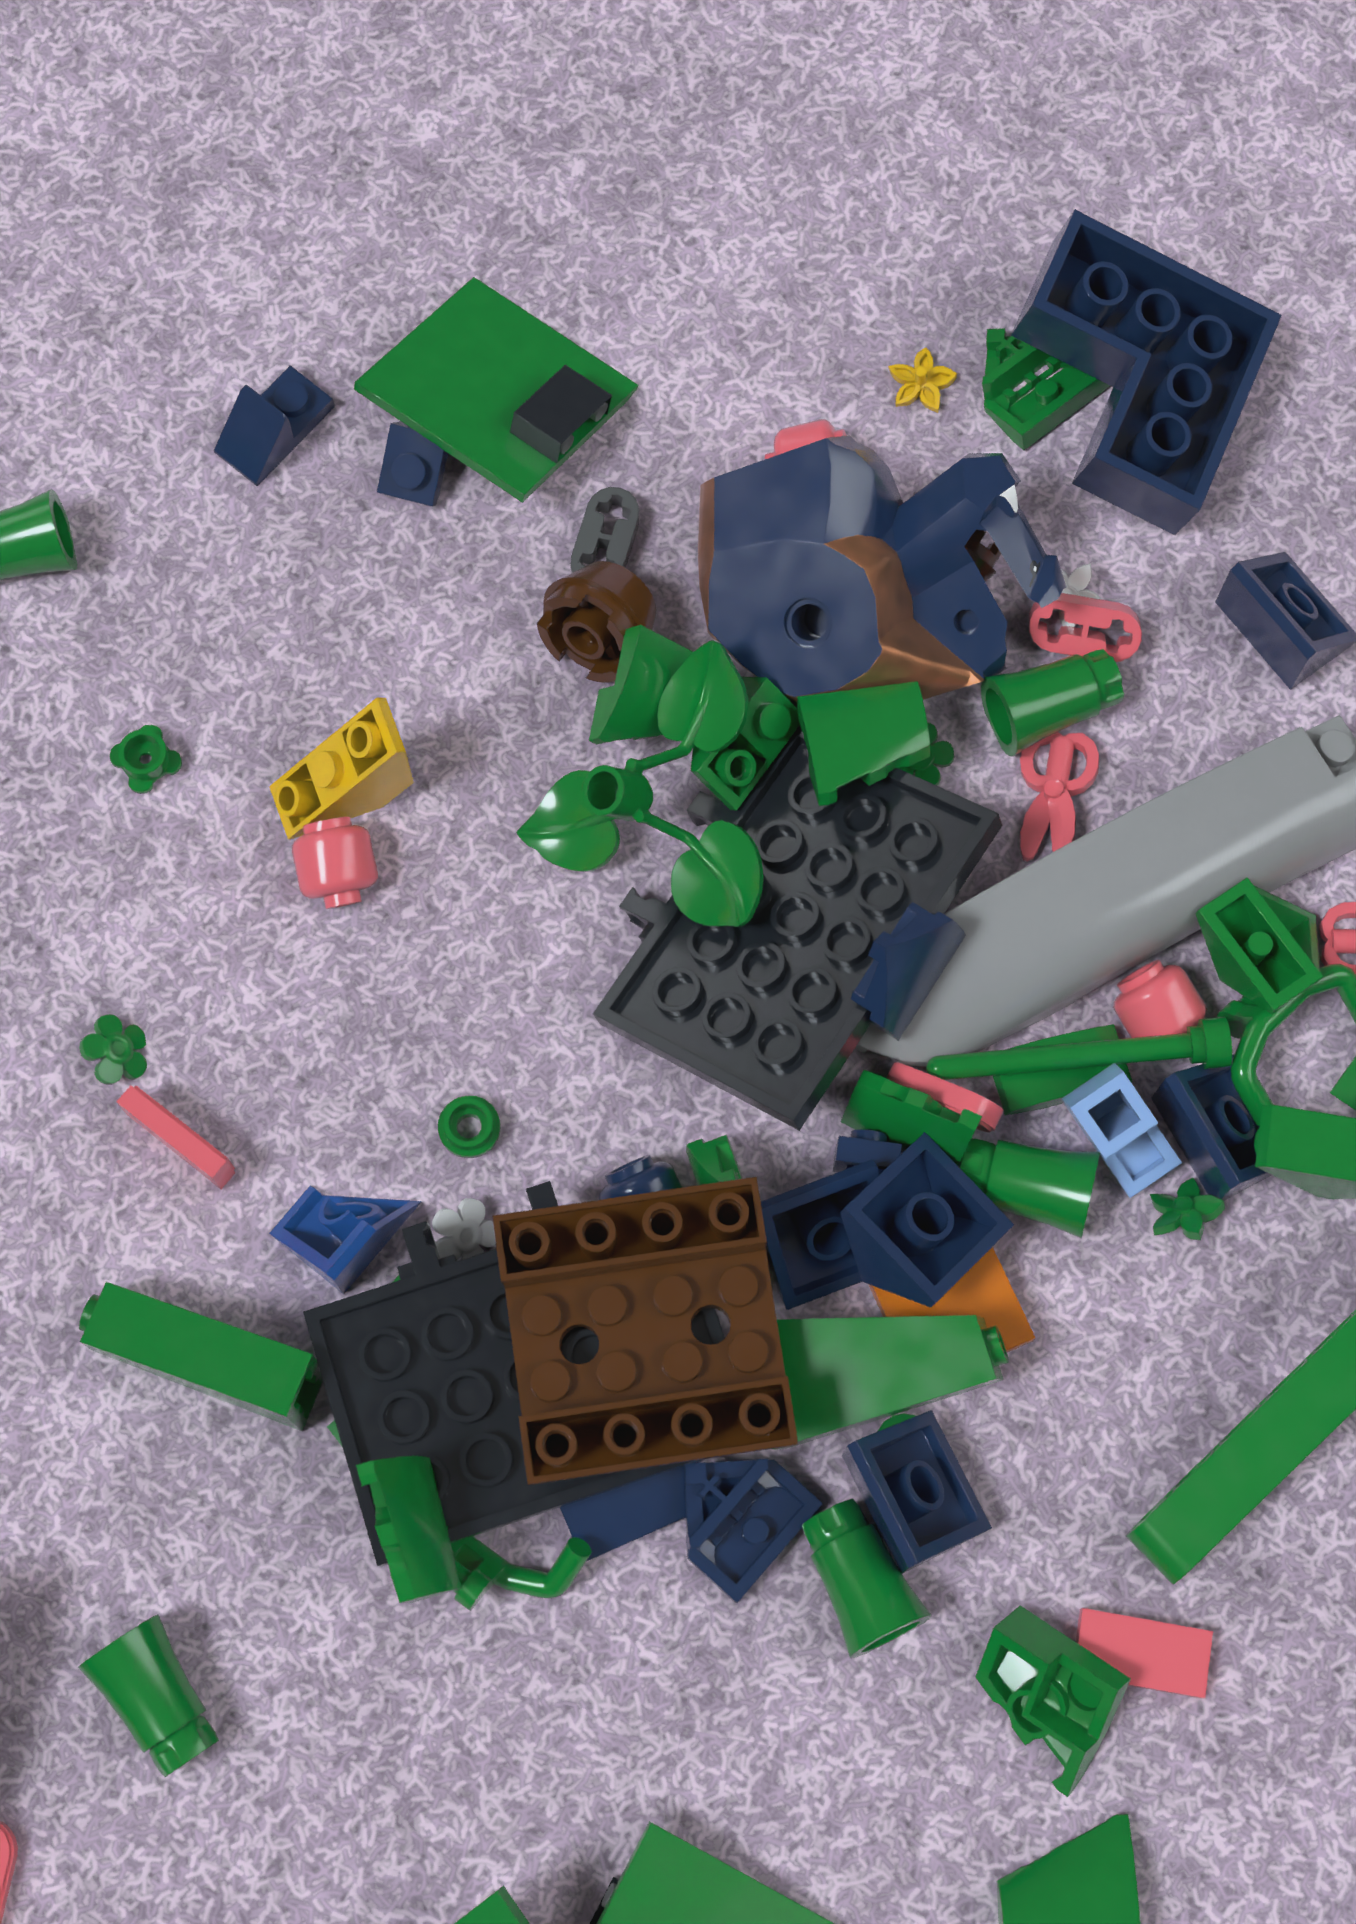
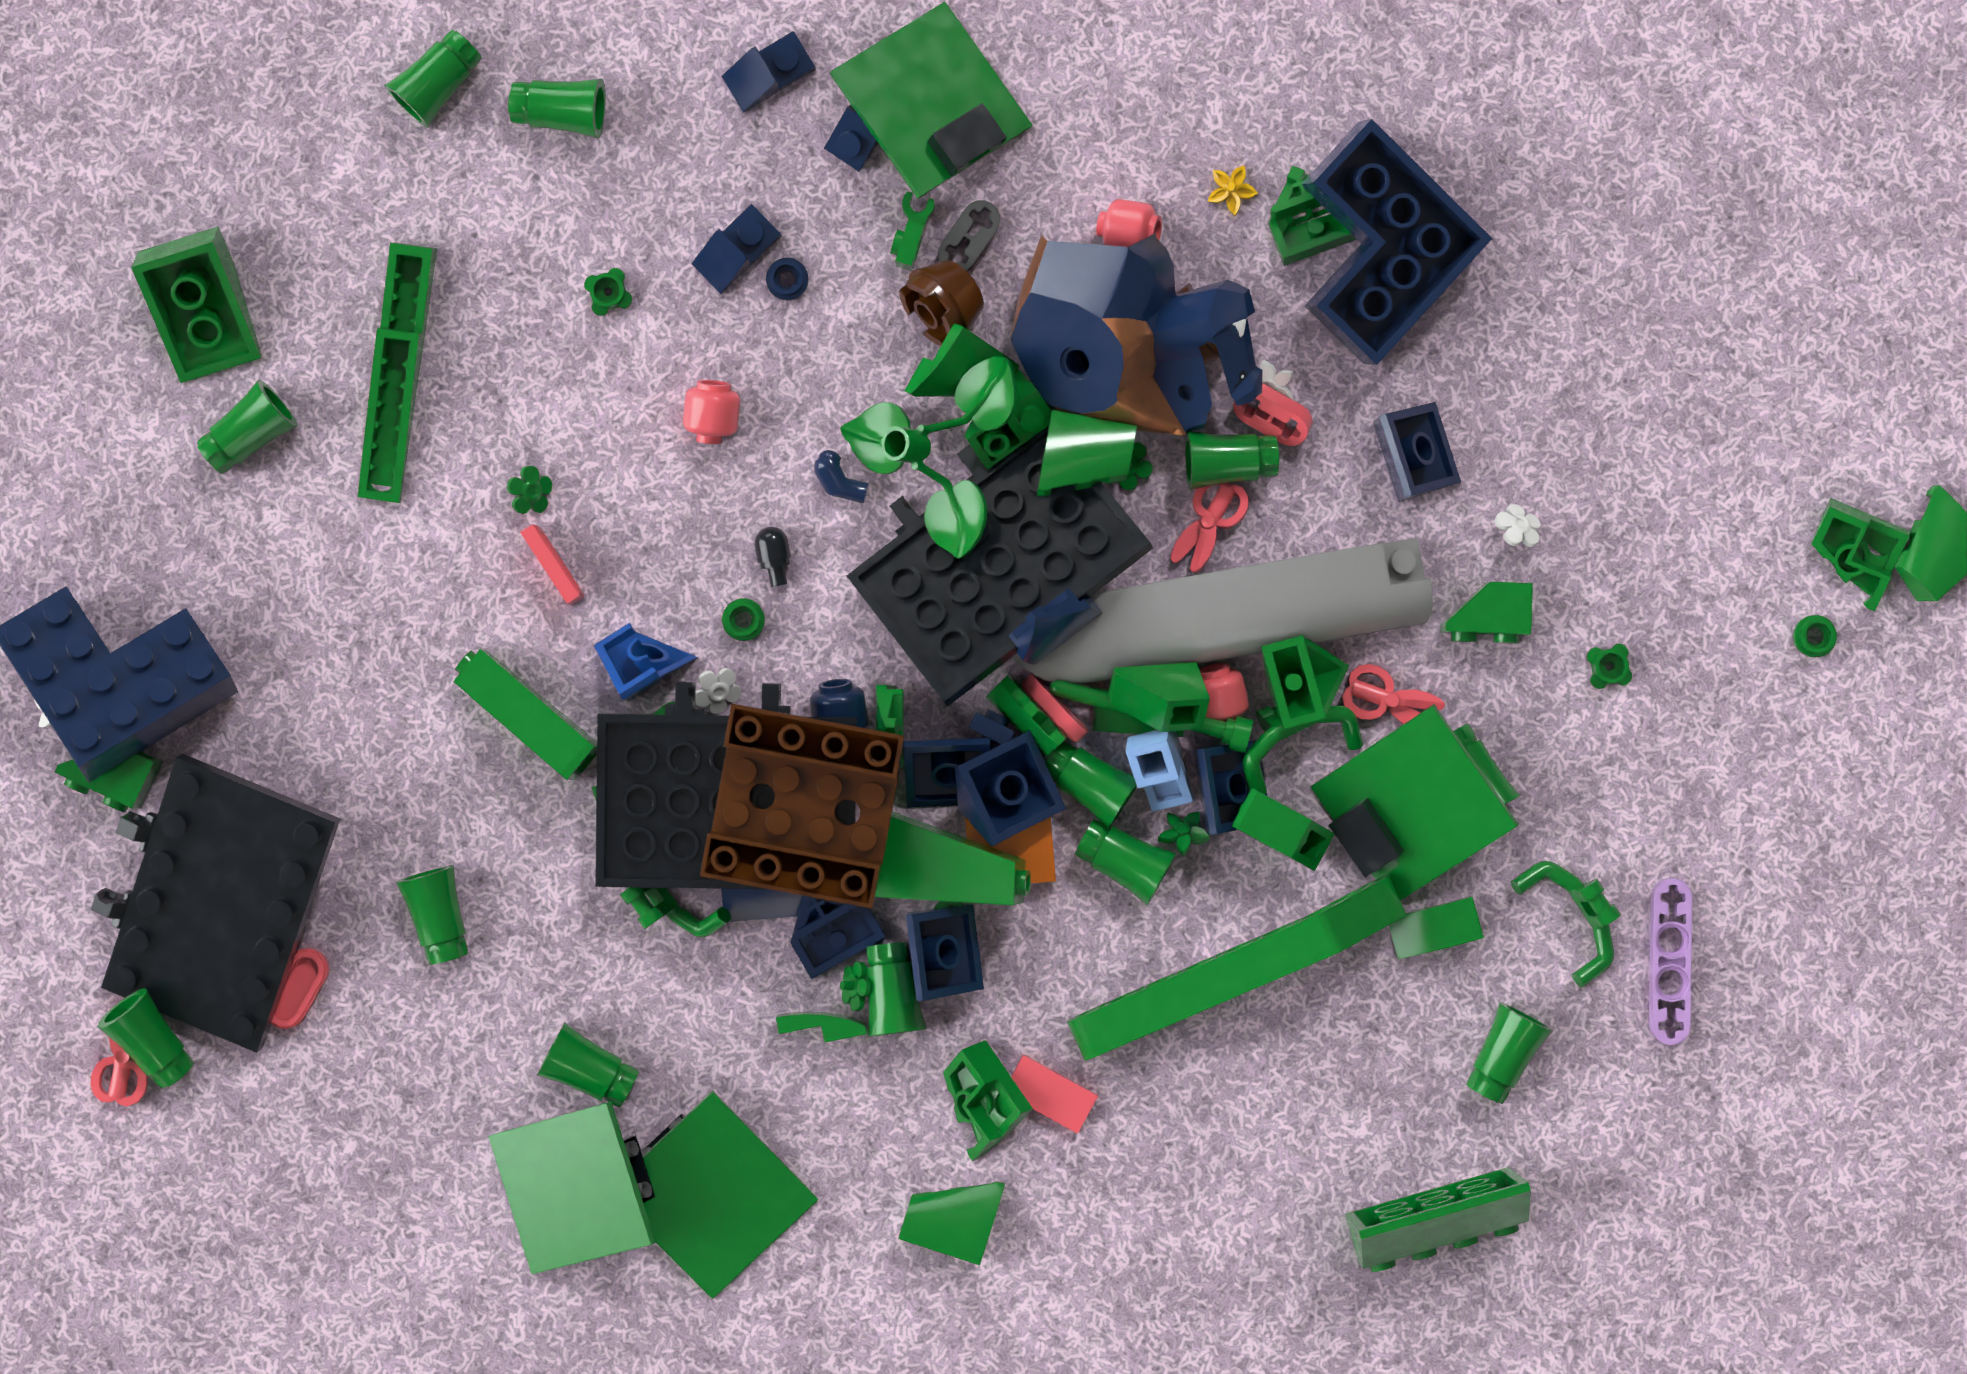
camera: 15 degrees right, 15 degrees up
yellow slope [269,697,414,840] -> none
green slope [356,1456,462,1603] -> none
none -> green plant [537,1022,639,1107]
none -> dark blue slope [691,204,782,294]
none -> black cylinder [754,527,791,587]
none -> dark blue plate [766,258,809,301]
none -> green slope [776,1011,868,1043]
none -> dark blue arm [814,450,869,504]
none -> green plant [840,961,871,1011]
none -> green plate [890,191,935,271]
none -> green plant [1075,819,1176,906]
none -> green slope [1107,662,1210,732]

